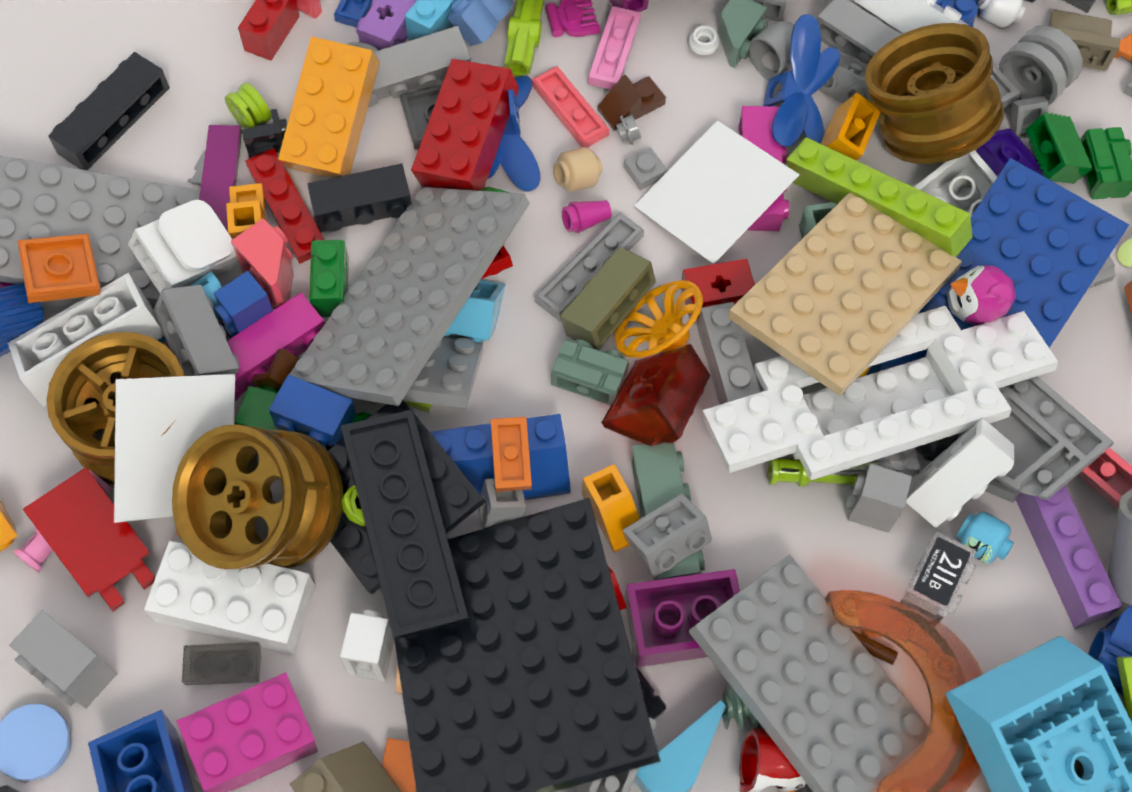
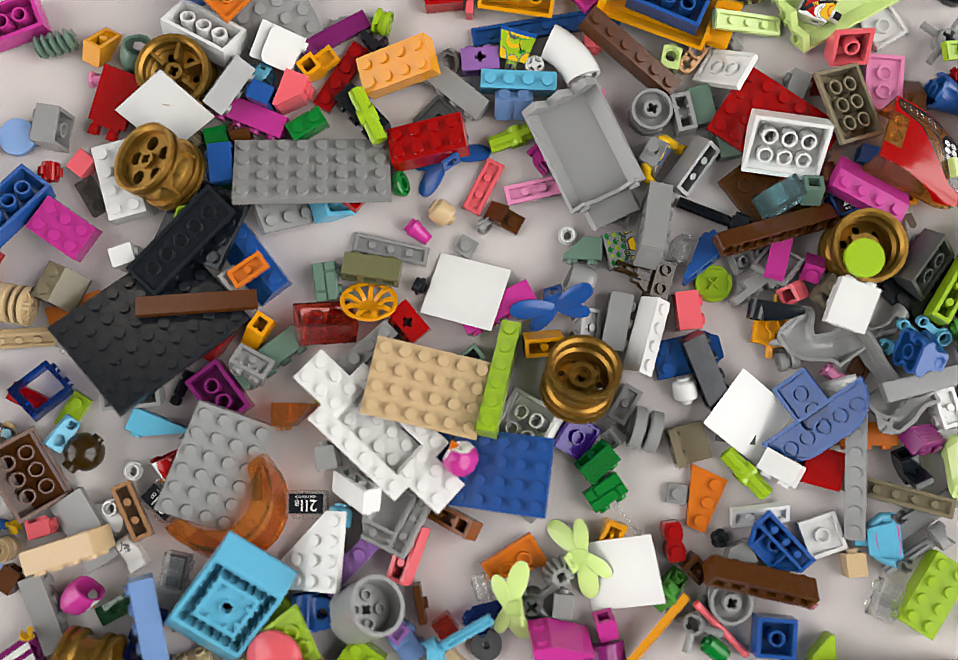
camera: 65 degrees right, 20 degrees up
none -> red gear [37,161,63,183]
none -> coral panel [66,148,96,181]
none -> sand green piece [119,34,151,74]
none -> reddish brown tile [135,289,258,318]
none -> clear orange slope [270,402,317,431]
none -> white wing [281,511,347,594]
none -> lime piece [348,86,388,145]
none -> black plate [411,277,428,296]
none -> dark orange slope [427,505,484,541]

